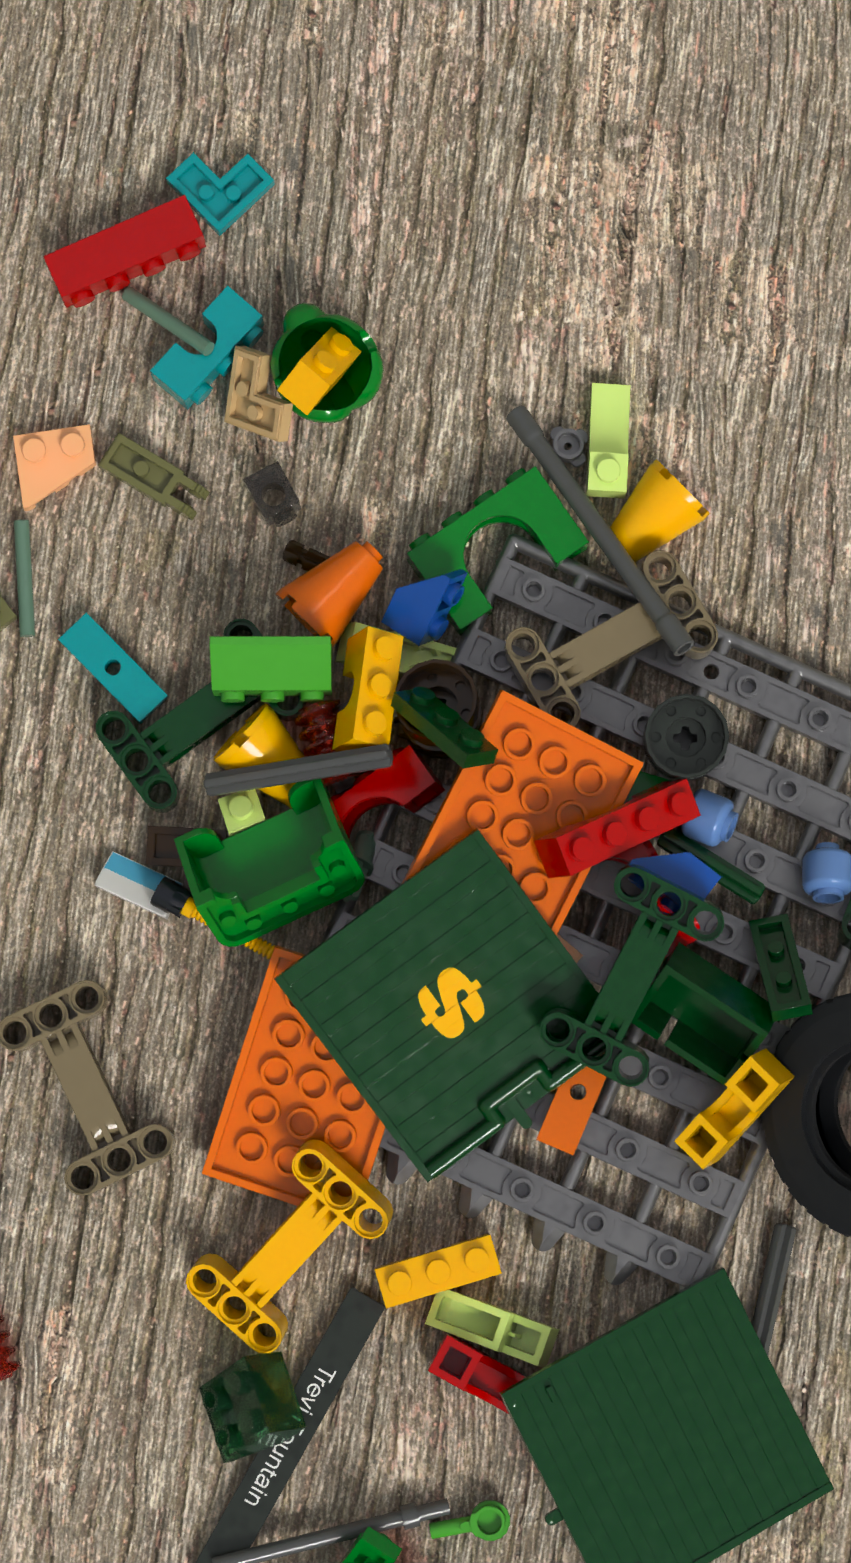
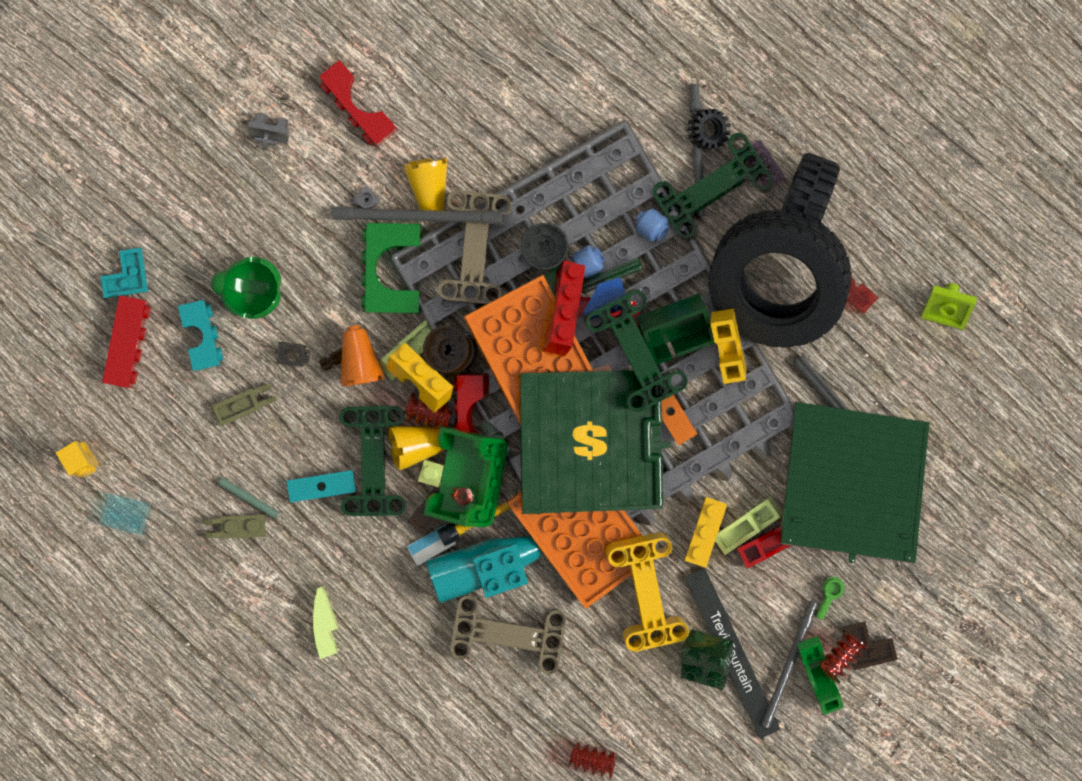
camera: 50 degrees left, 5 degrees up
light nougat wing [13,424,96,511] -> none
sand green bar [122,287,215,356] -> none
dark grey axle [203,744,393,796] -> none
bright green slope [210,636,332,703] -> none
tan tile [224,346,293,442] -> none
yellow brick [277,327,362,415] -> none
blue slope [381,569,467,646] -> none
dark green plate [391,687,498,769] -> none
yellowish green slope [586,383,631,499] -> none
dark green plate [748,913,813,1022] -> none
none -> flat silver hips [248,113,289,151]
none -> red arch [319,59,398,147]
none -> teal piece [425,536,542,603]
none -> clear red pin [450,487,473,506]

